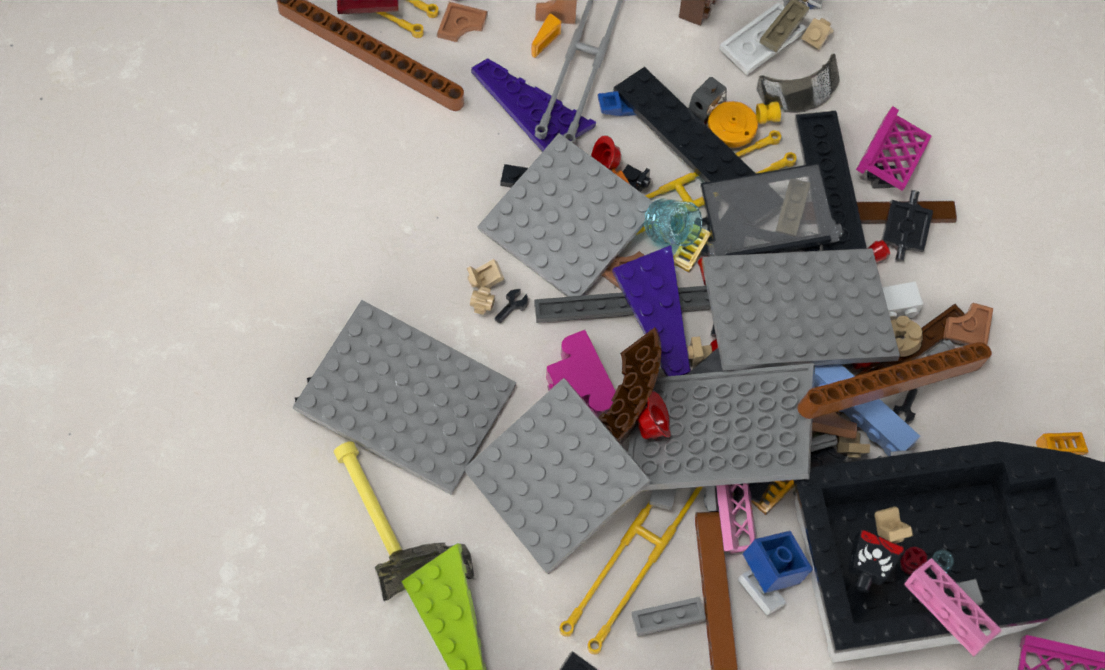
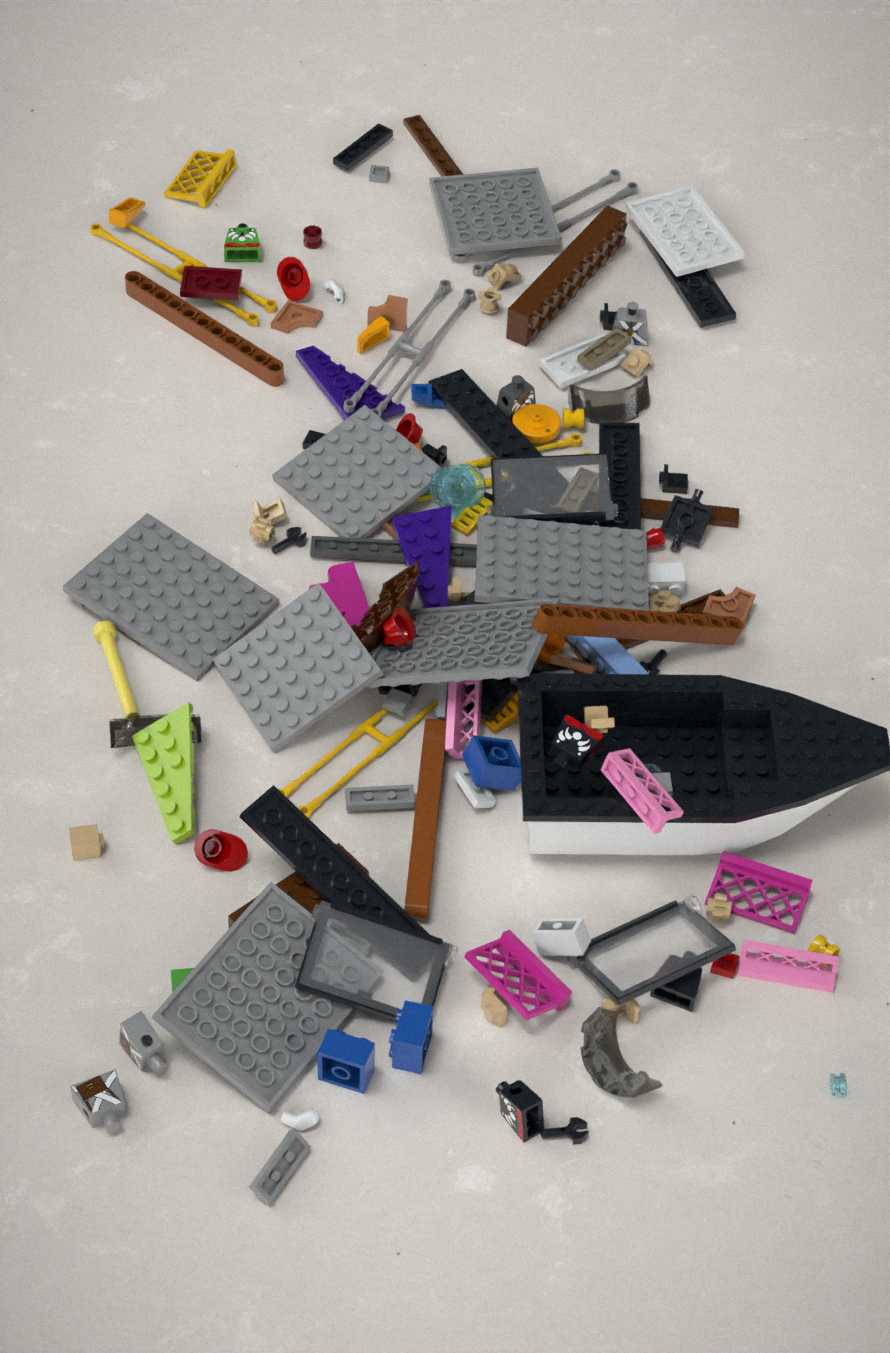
camera: 10 degrees right, 15 degrees down
dark pink fence [856,106,932,191] -> none

